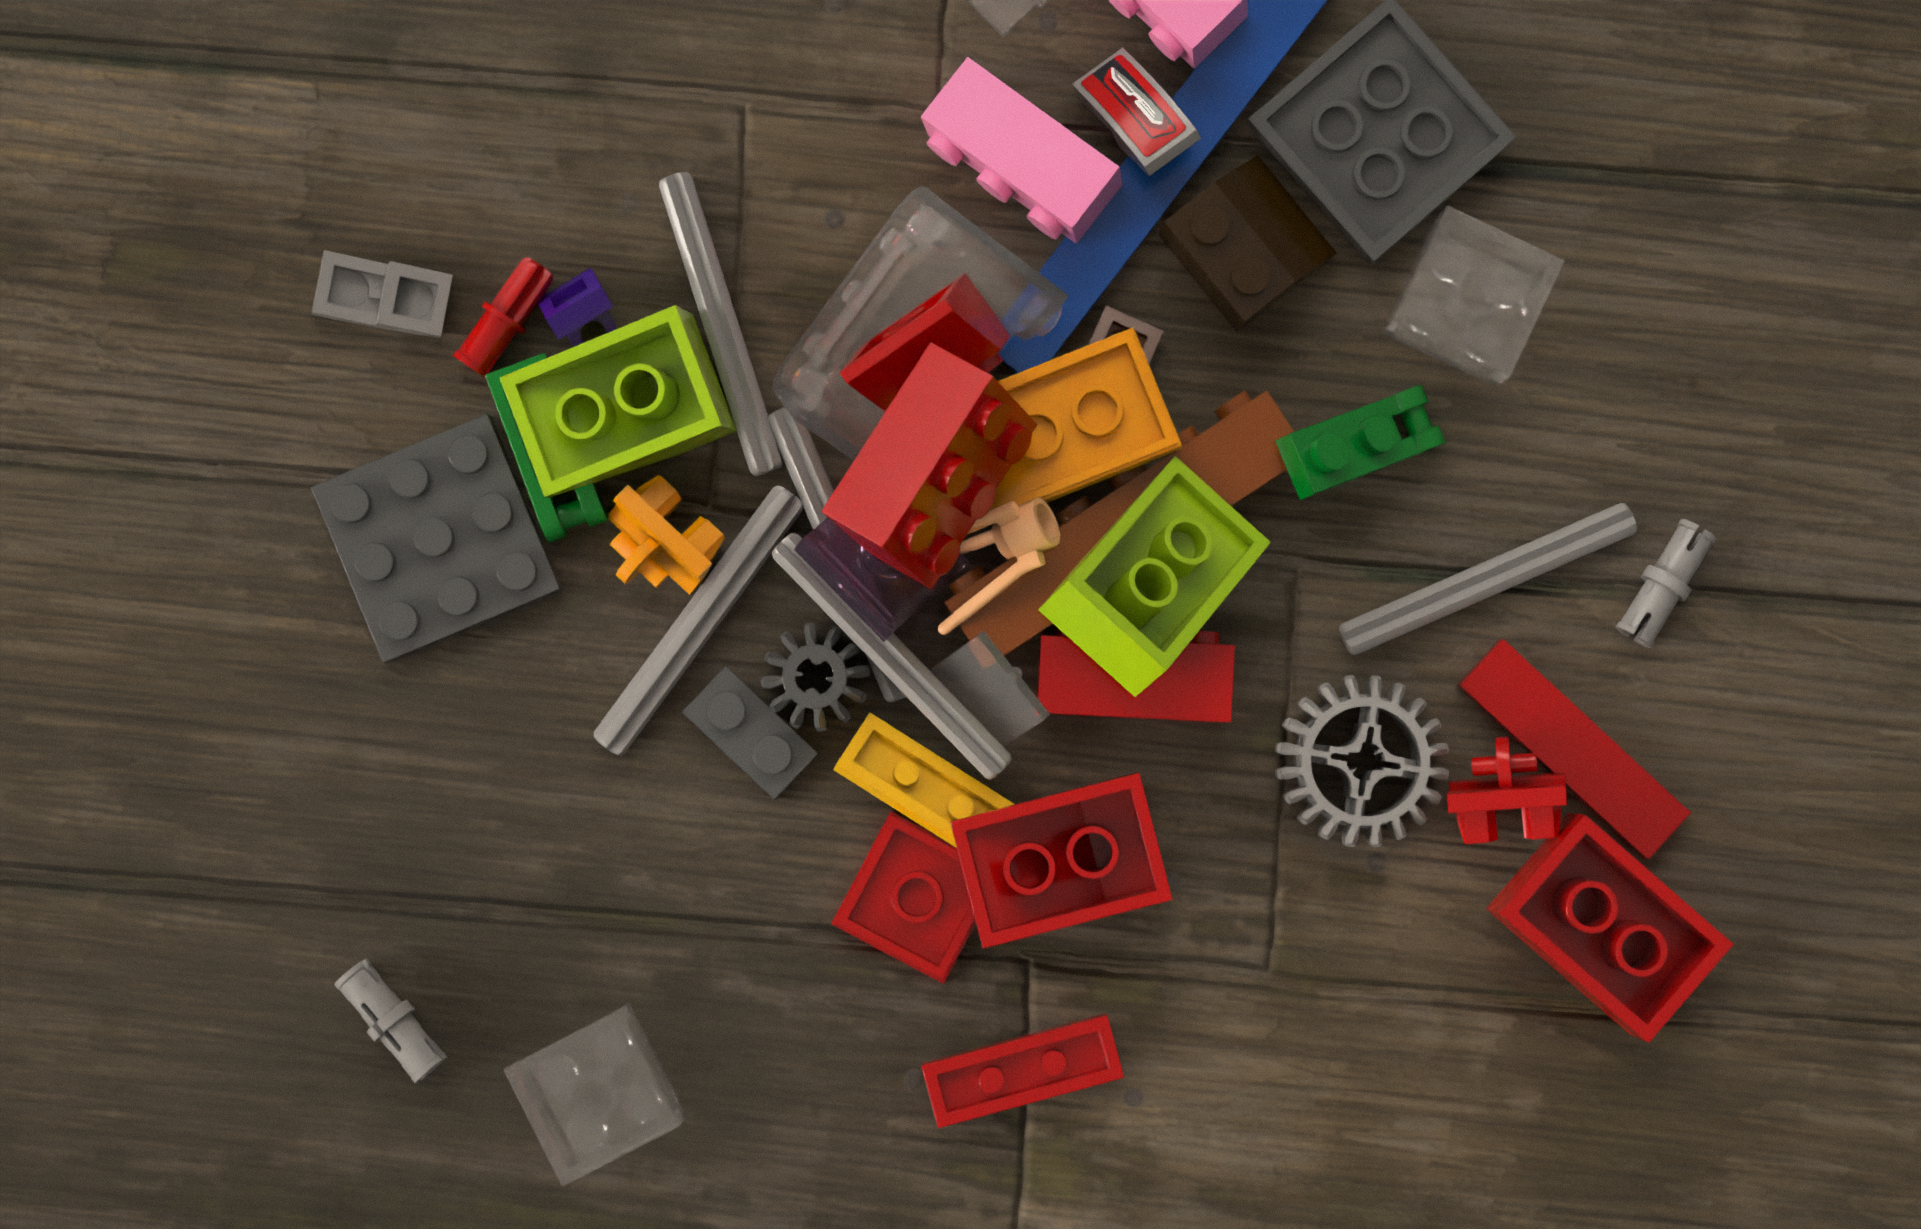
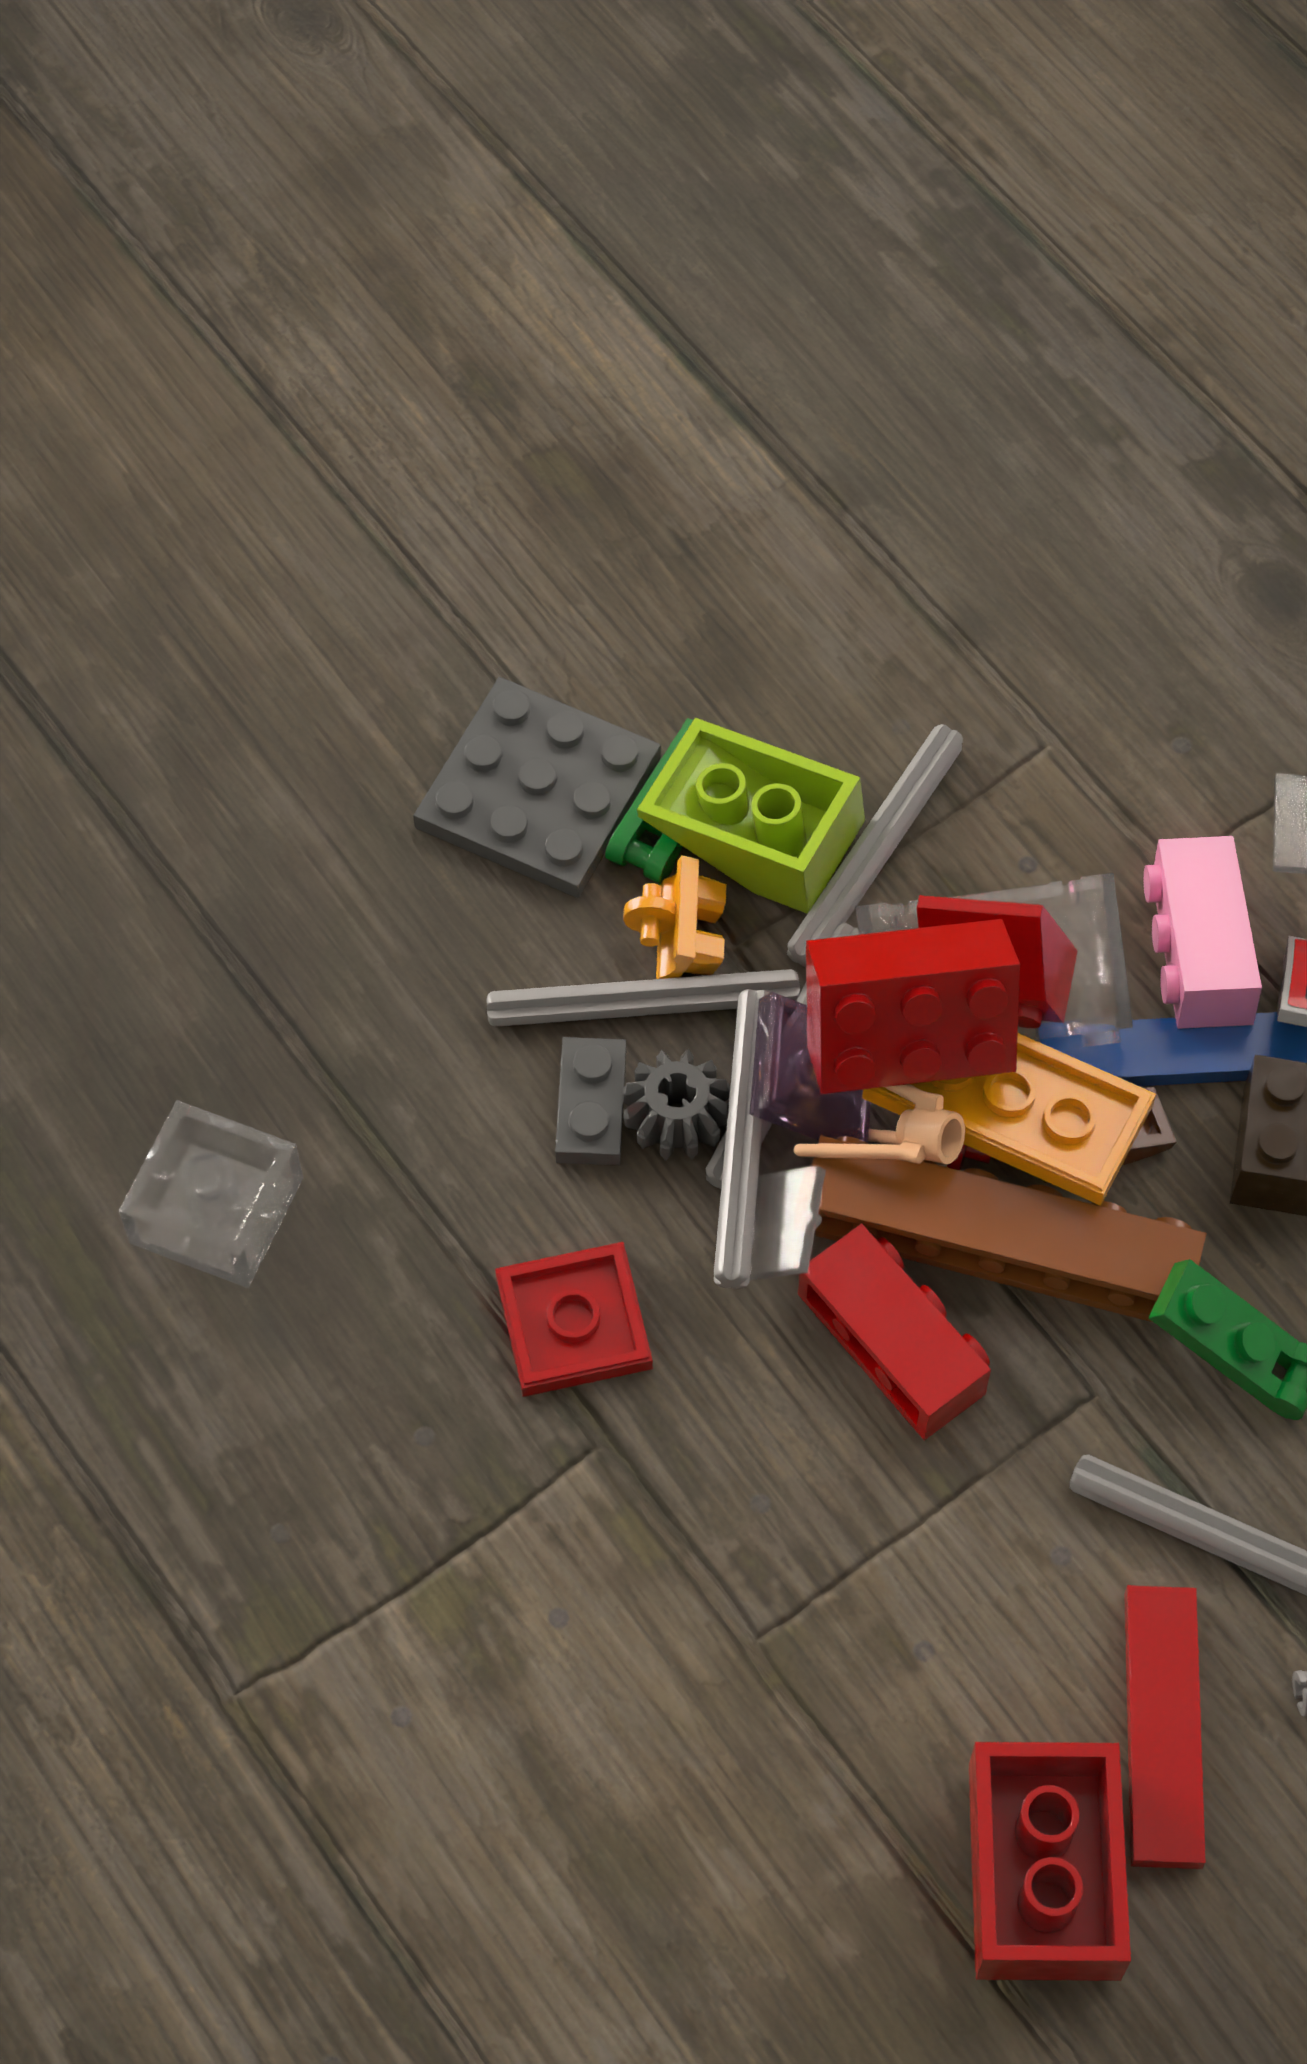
camera: 50 degrees right, 25 degrees down
light grey slope [311,250,453,338] -> none
light grey pin [334,958,448,1084] -> none
red axle [452,257,554,379] -> none
dark purple tile [538,267,617,347] -> none
yellow plate [833,712,1014,848] -> none
red plate [921,1013,1124,1128] -> none
red slope [950,772,1173,949] -> none
lime slope [1038,456,1271,697] -> none
light grey gear [1275,675,1449,847] -> none
red hips [1447,737,1567,844] -> none

